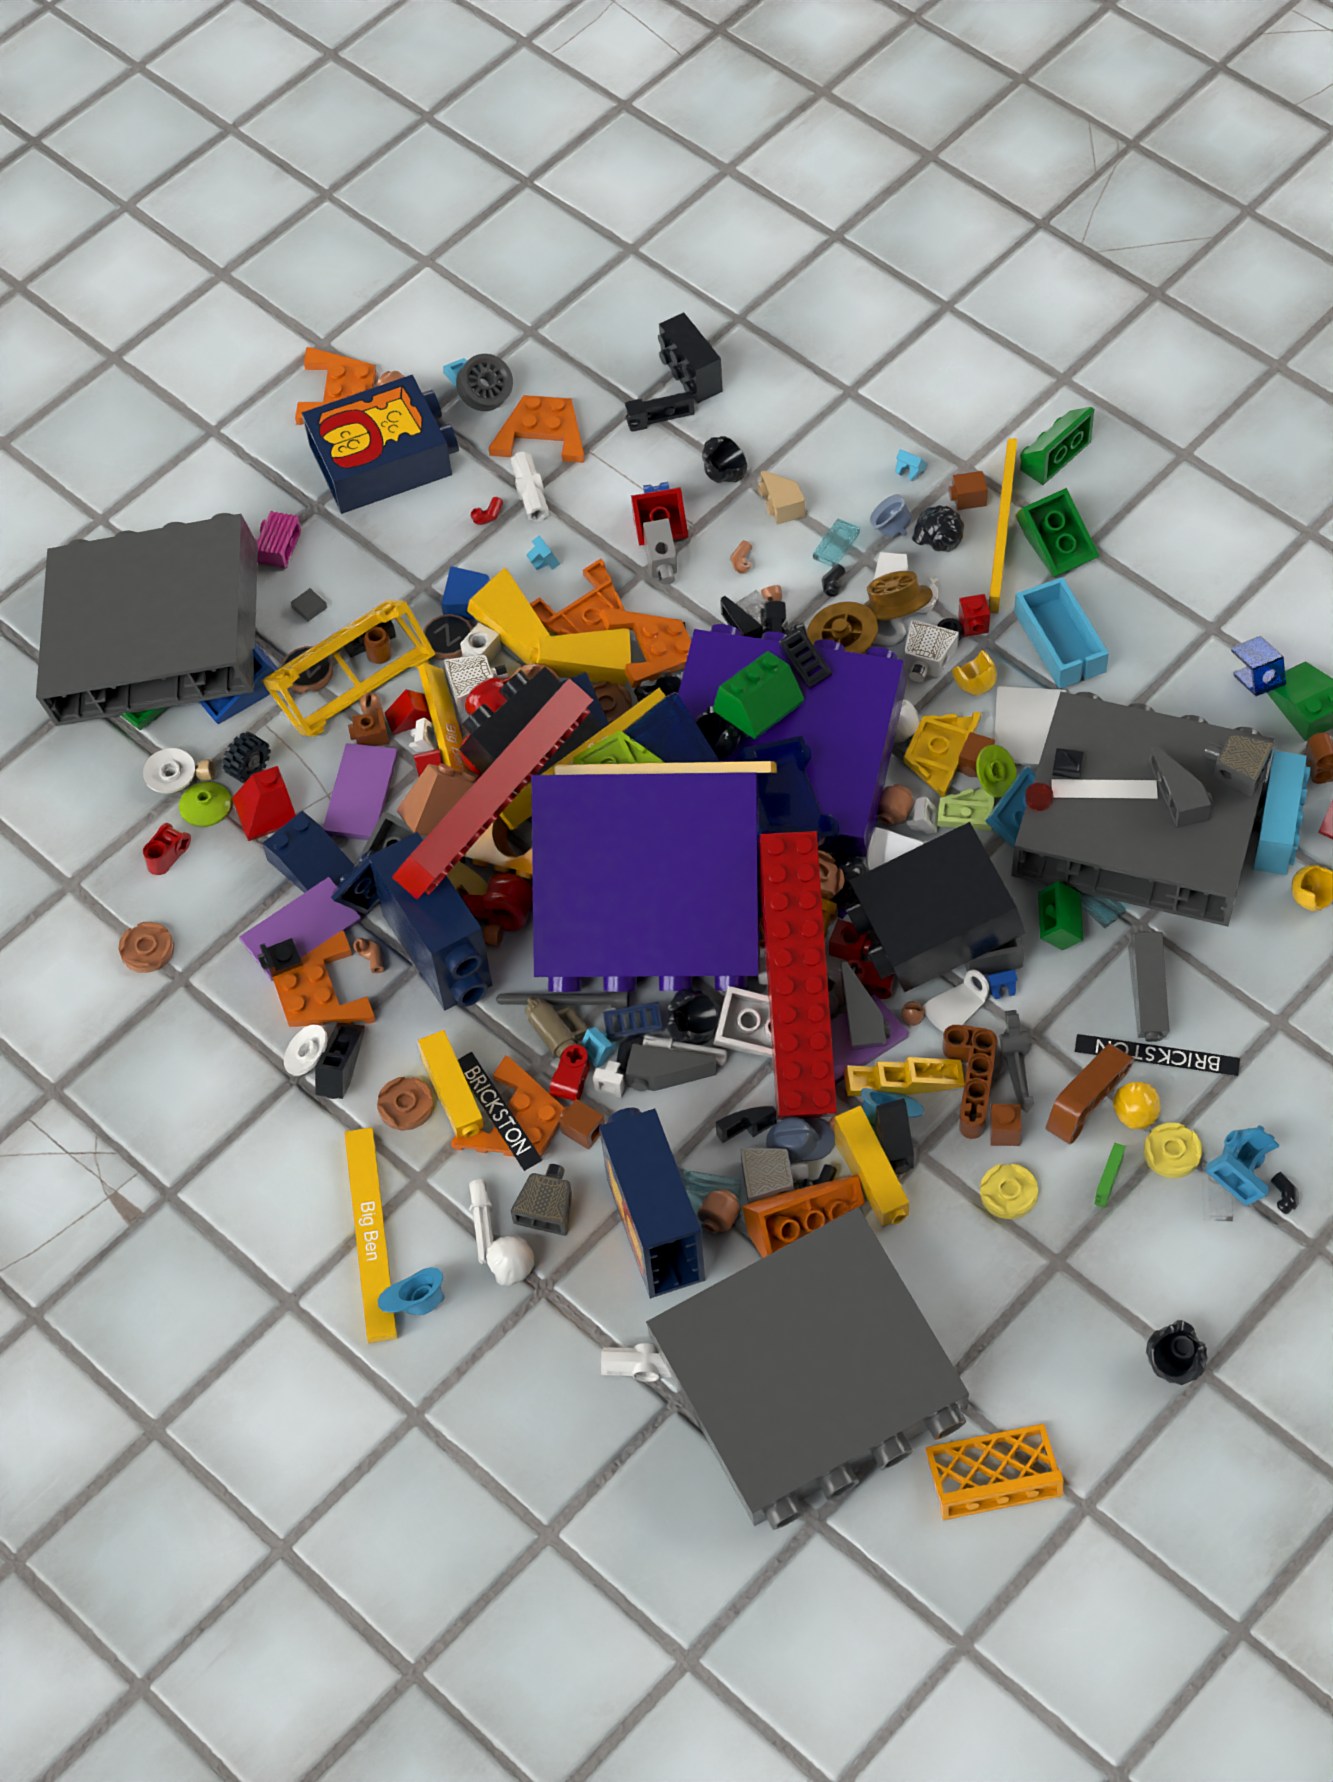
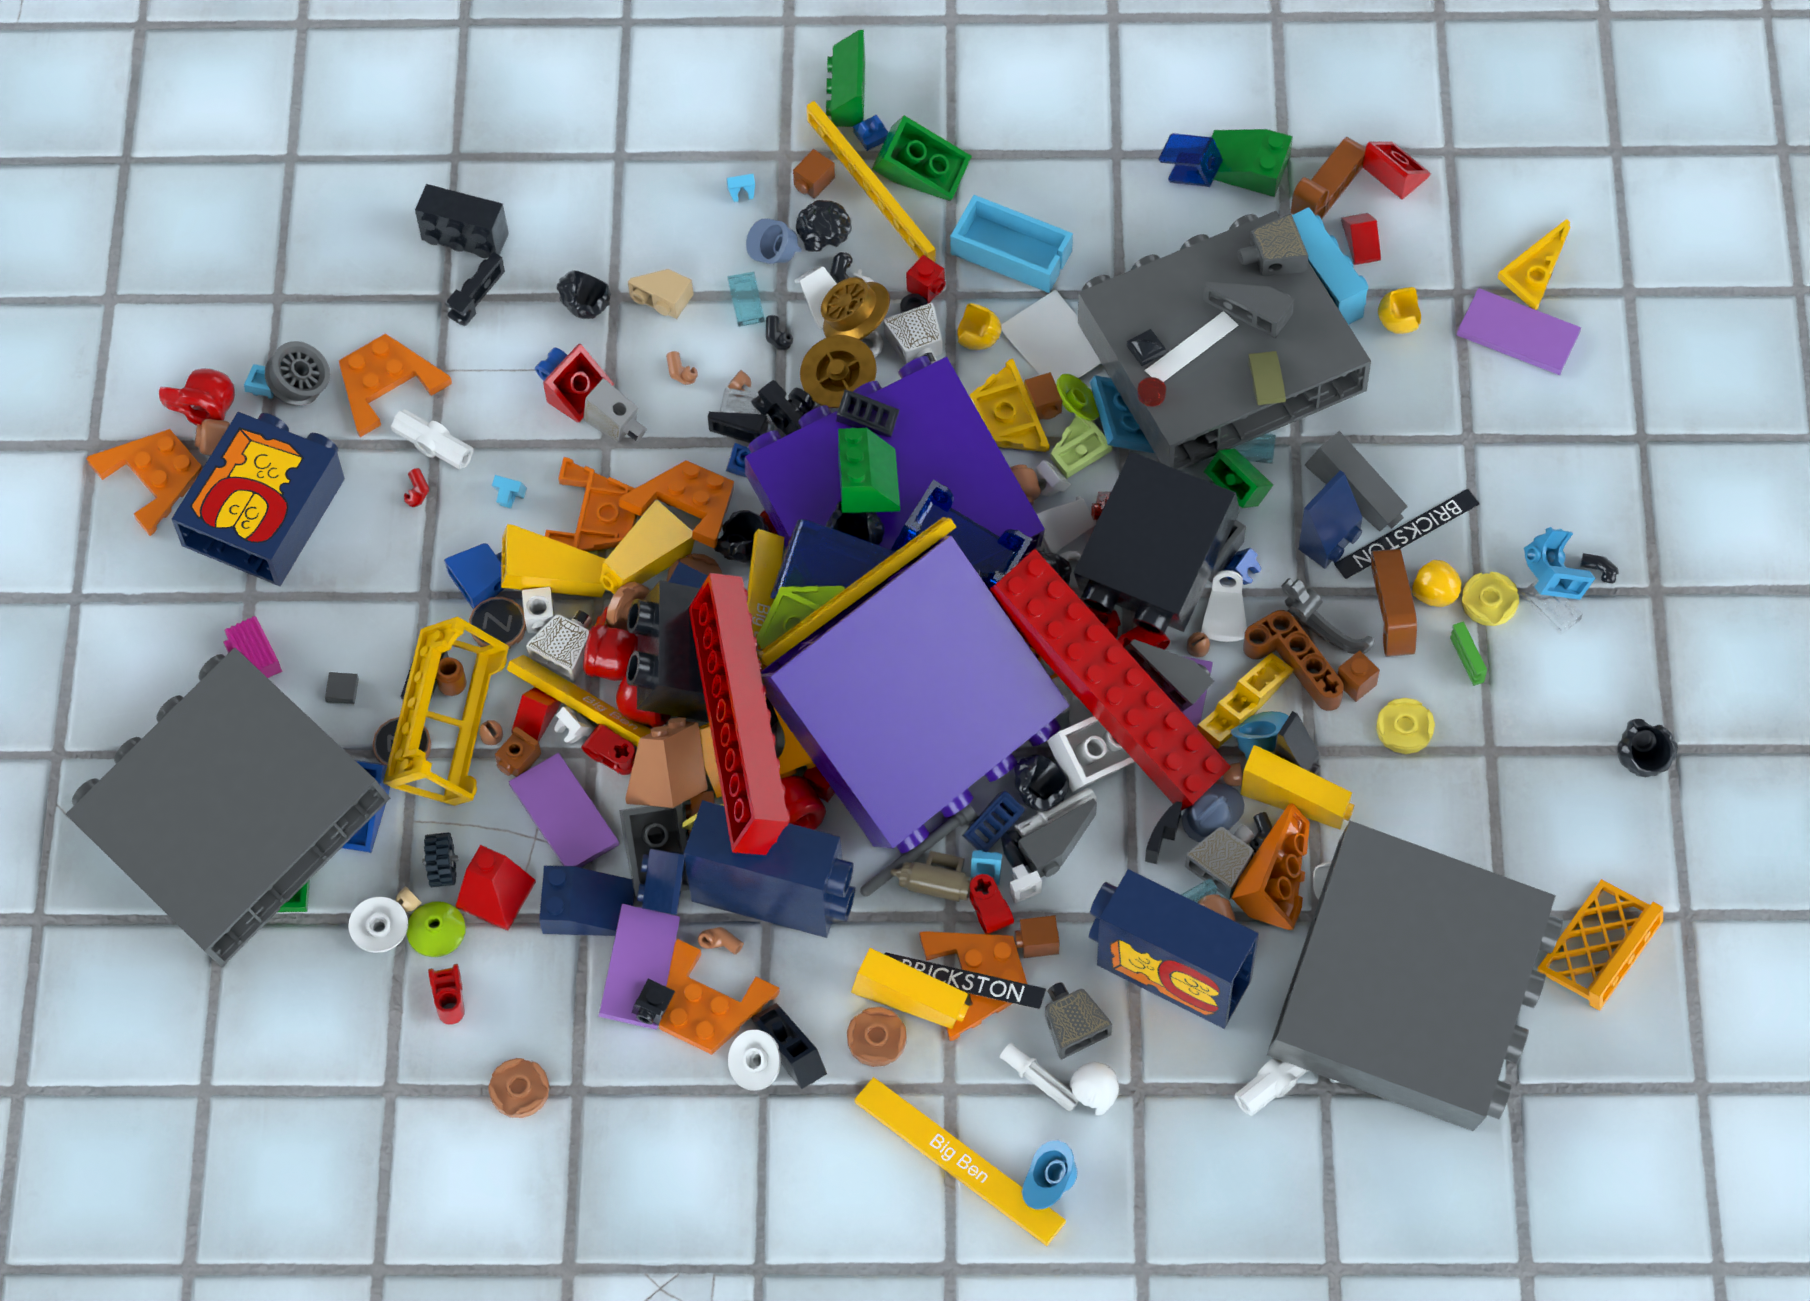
camera: 45 degrees left, 5 degrees up
none -> red piece [159,368,235,425]
none -> black arm [830,252,853,283]
none -> blue tile [853,115,889,151]
none -> olive slope [1248,351,1286,405]
none -> dark blue slope [1298,470,1363,569]

